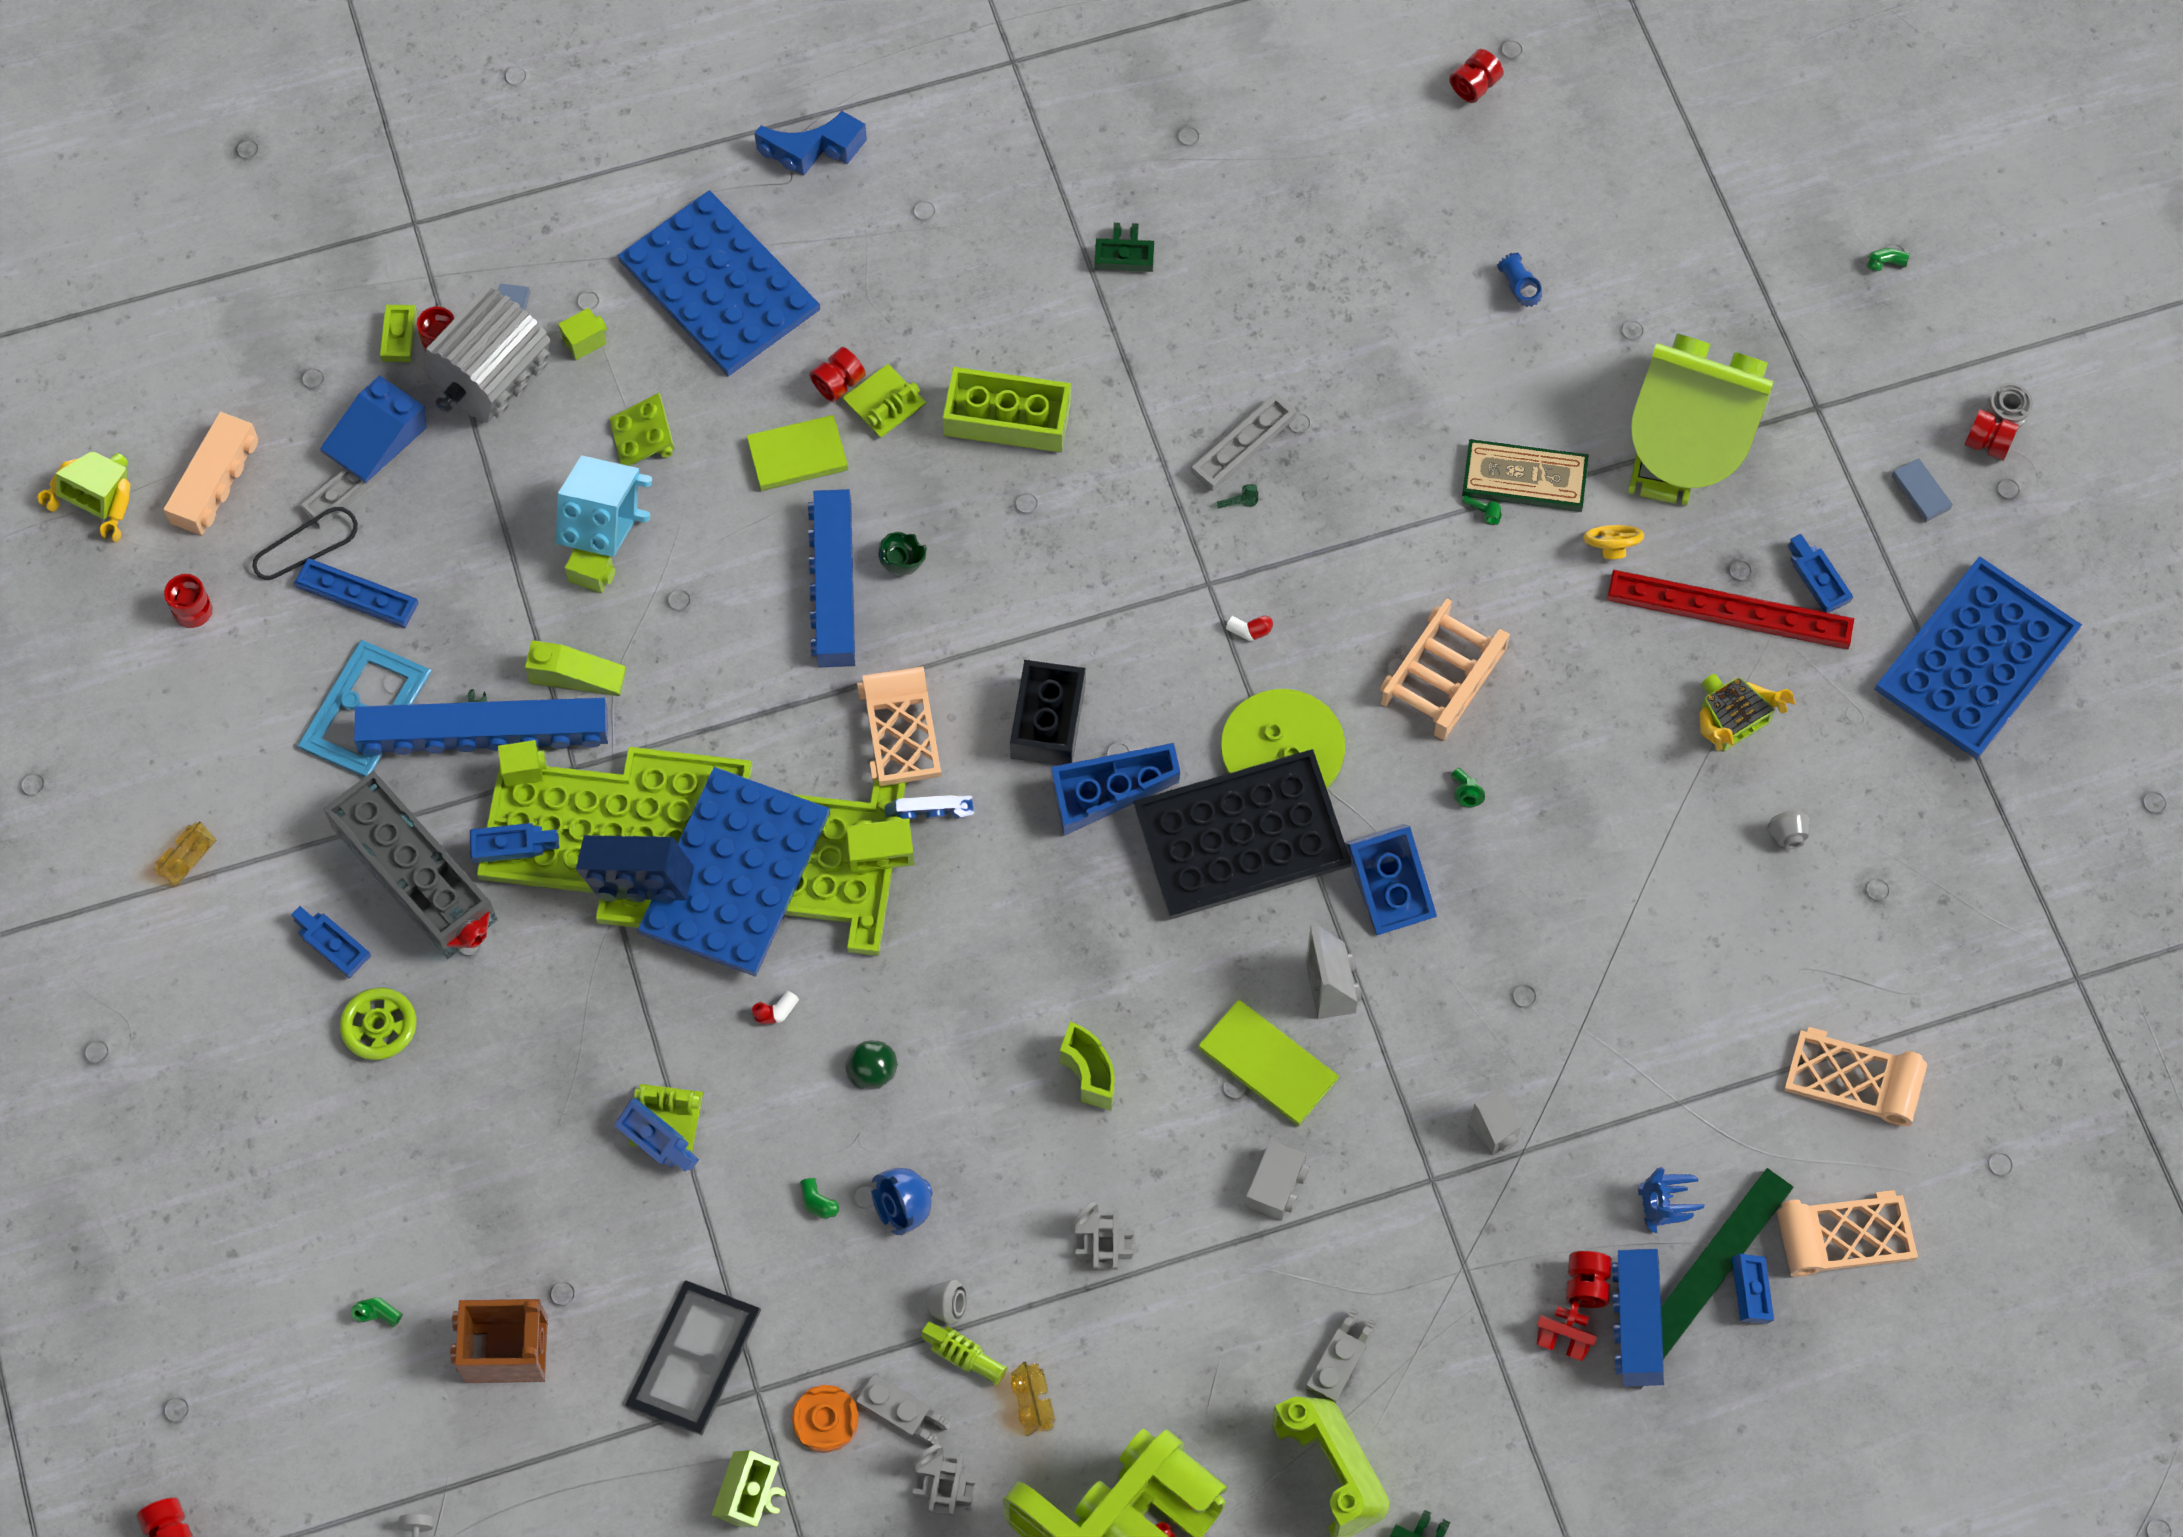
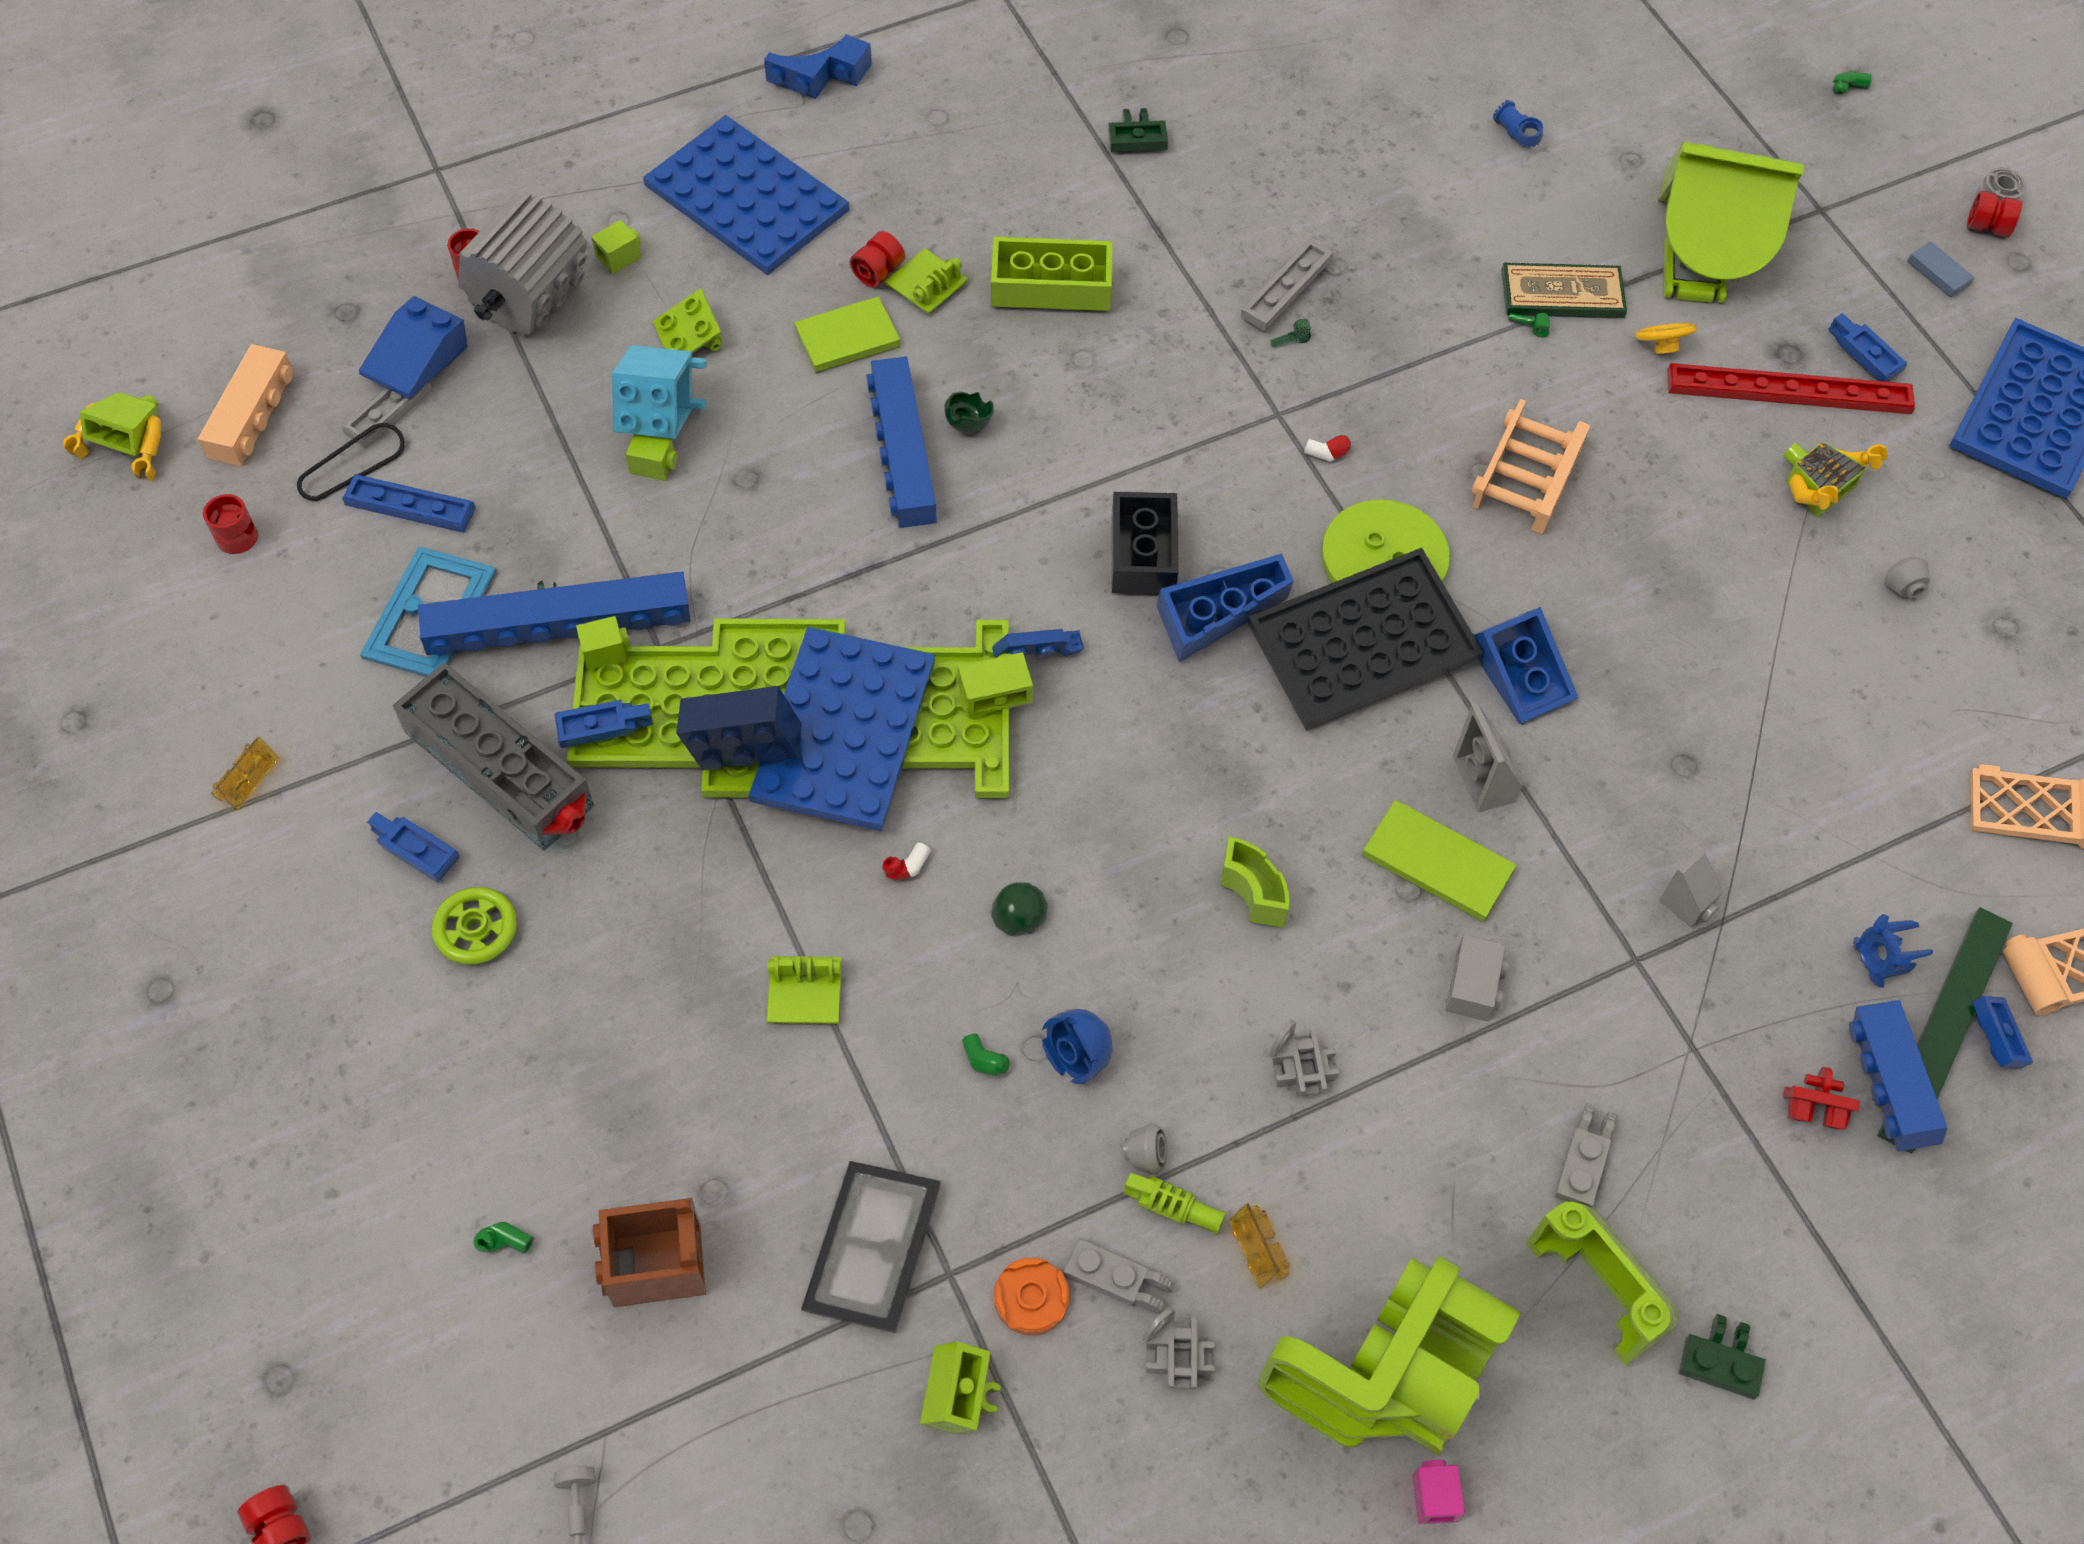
camera: 10 degrees left, 5 degrees down
lime plate [380,304,417,362] -> none
lime slope [525,640,626,696] -> none
blue hinge [614,1098,699,1171] -> none
light nougat piece [857,666,942,786] -> none
green plate [1451,768,1485,807] -> none
red wheel [1566,1251,1612,1308] -> none

